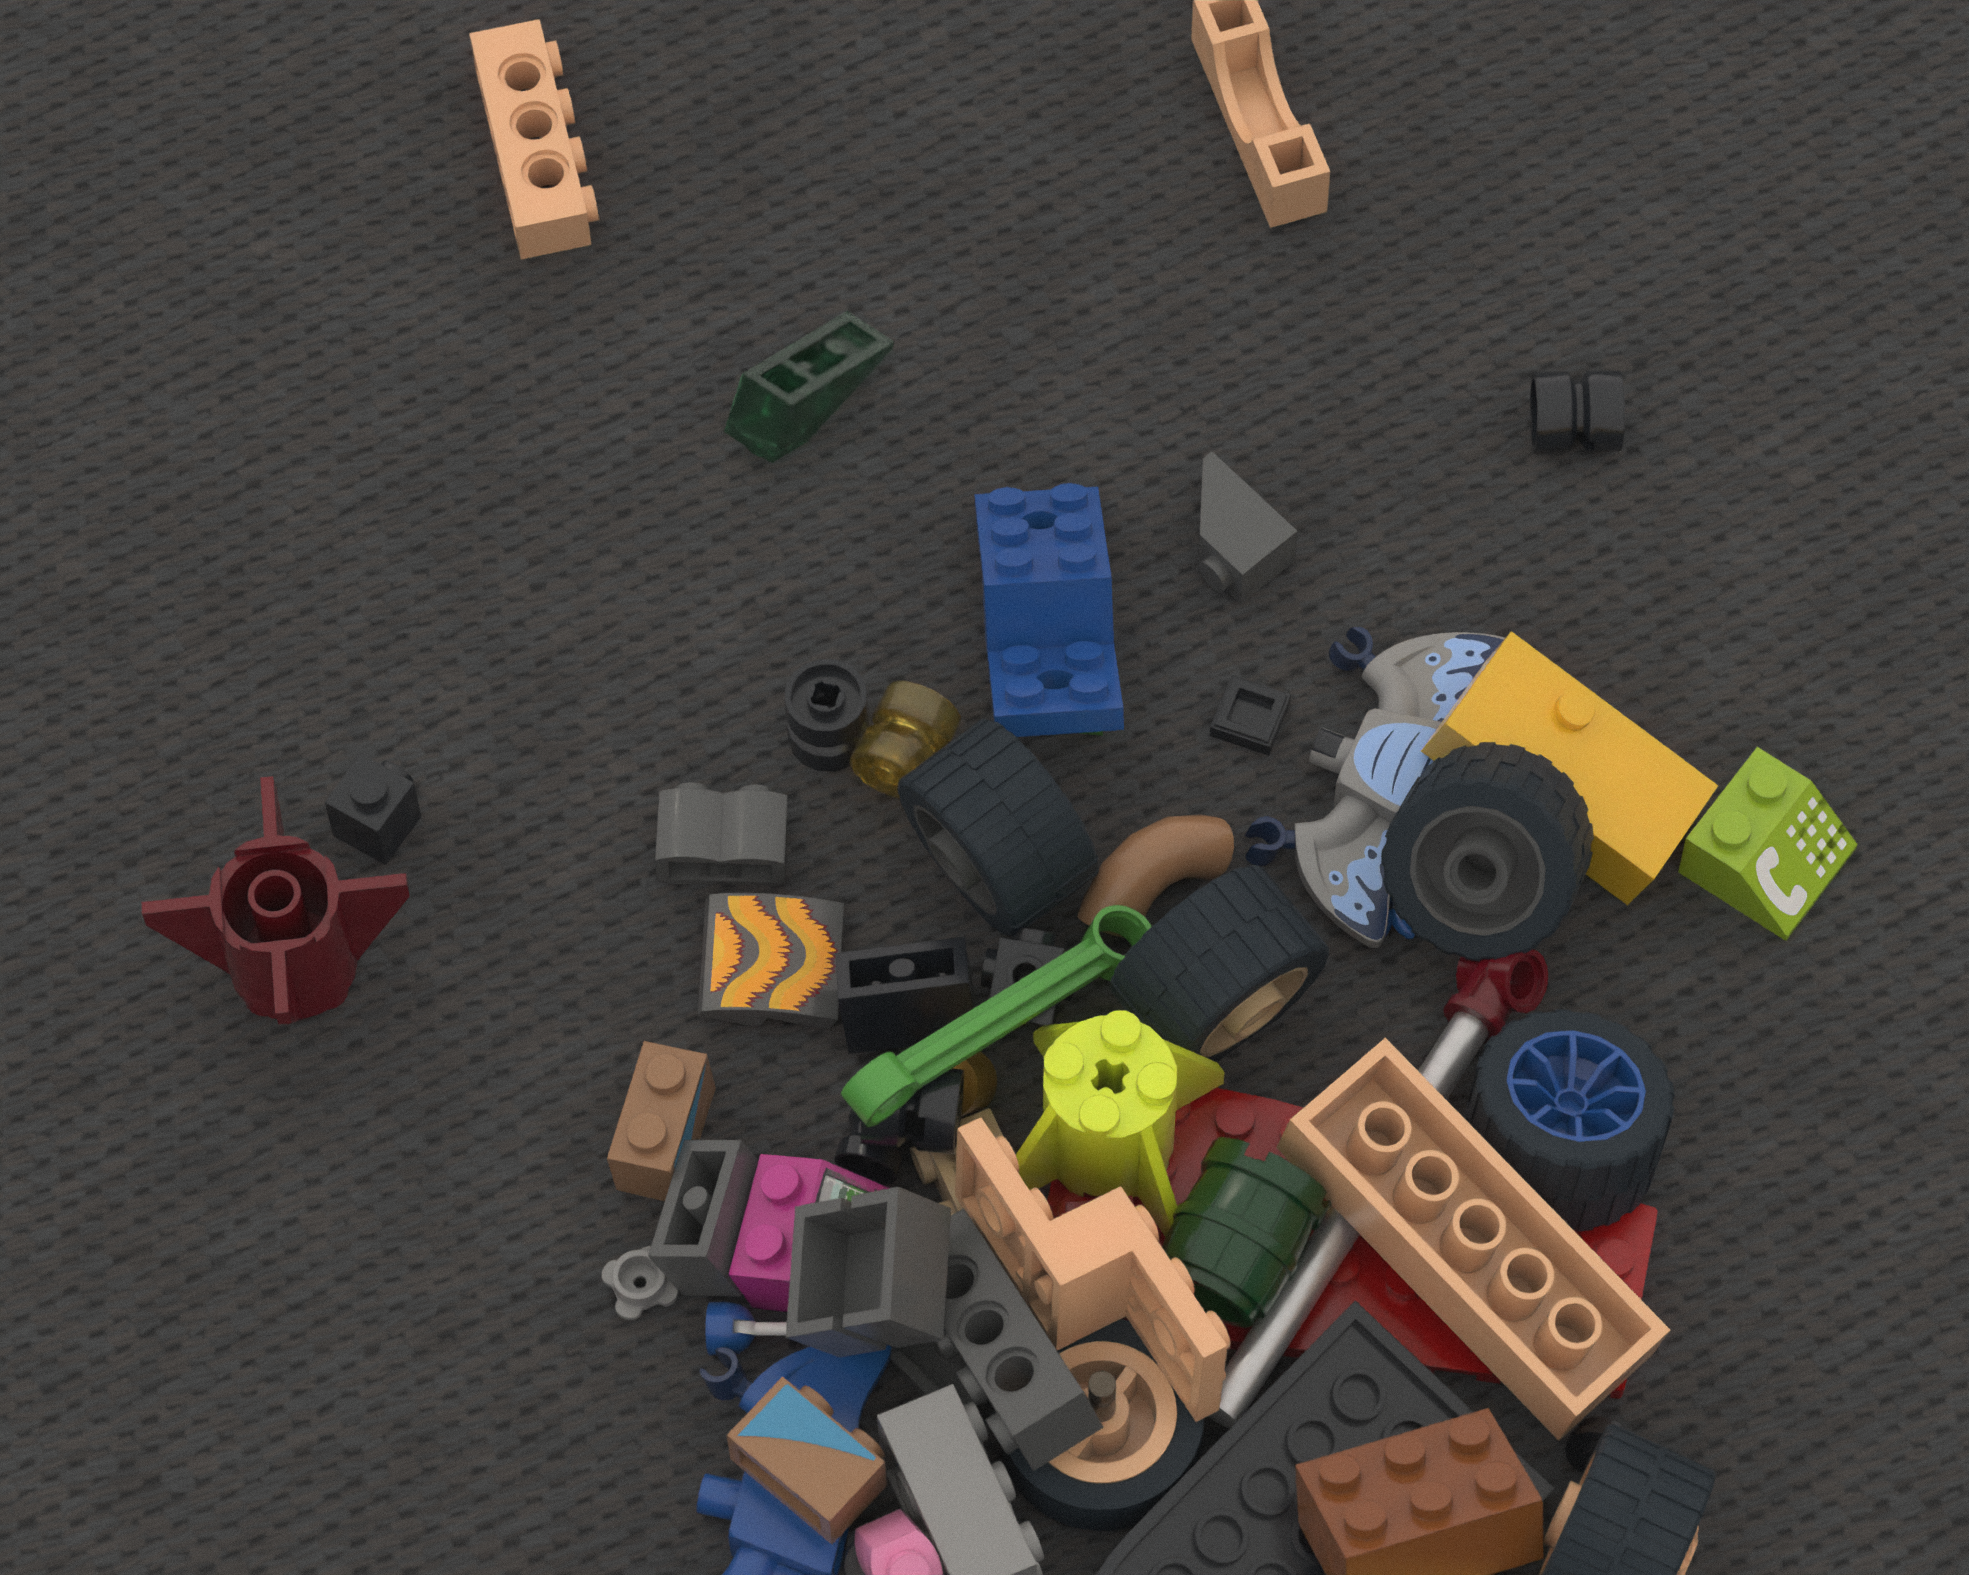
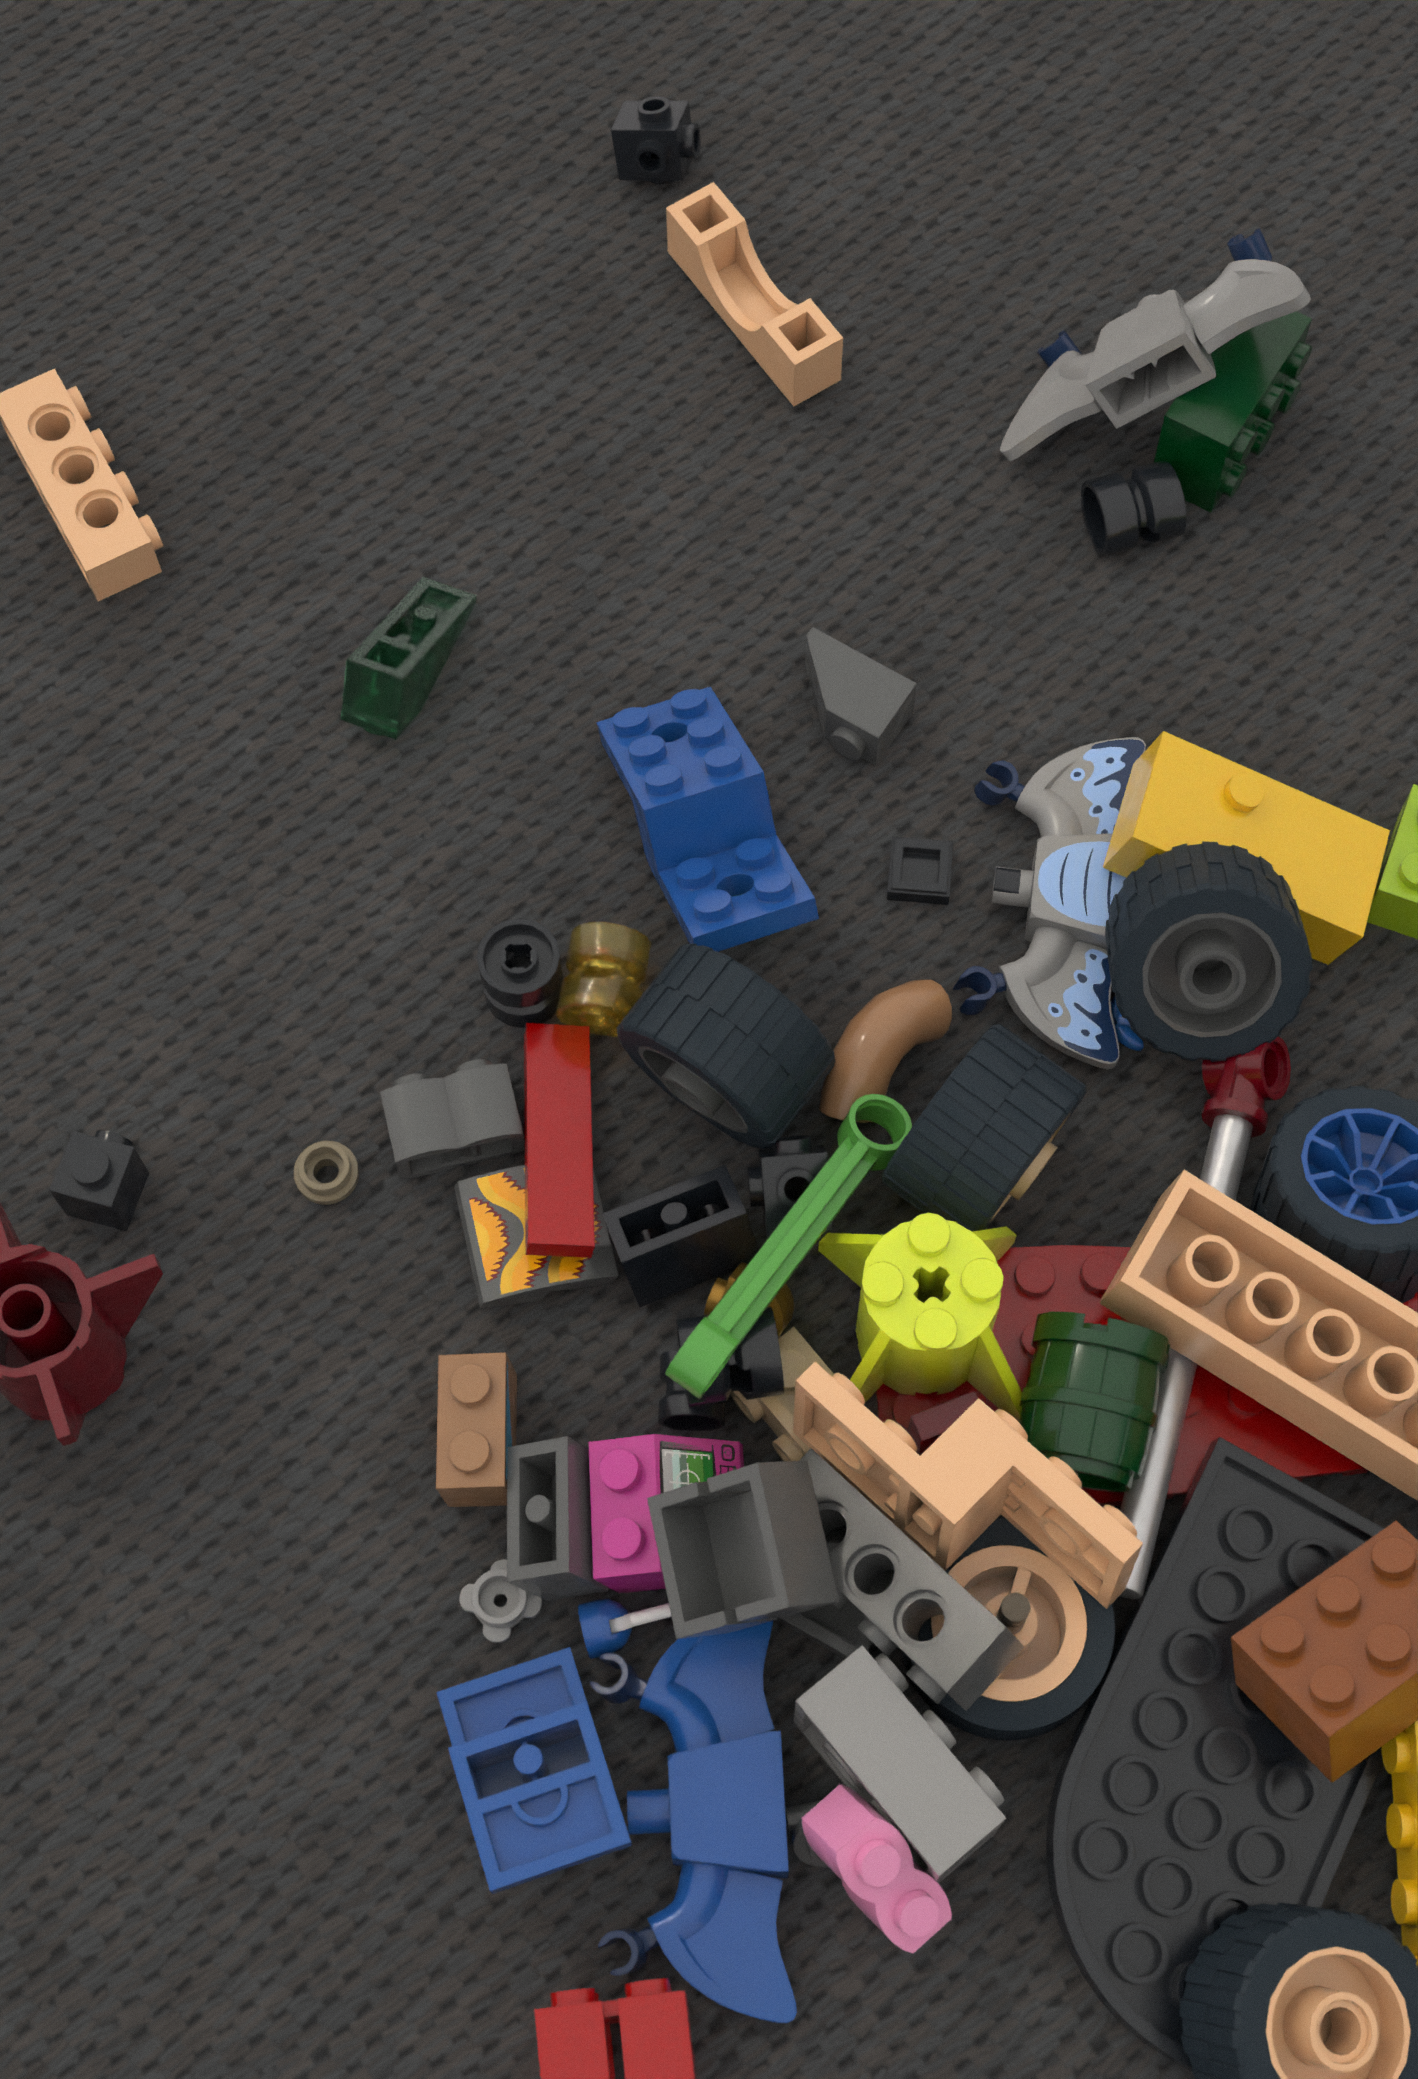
camera: 15 degrees left, 5 degrees up
medium nougat brick [727,1376,887,1544] -> none
none -> dark tan plate [294,1141,359,1205]
none -> blue bracket [436,1647,632,1894]
none -> red tile [524,1023,595,1258]
none -> light grey torso [1000,228,1311,461]
none -> dark green brick [1154,311,1312,513]

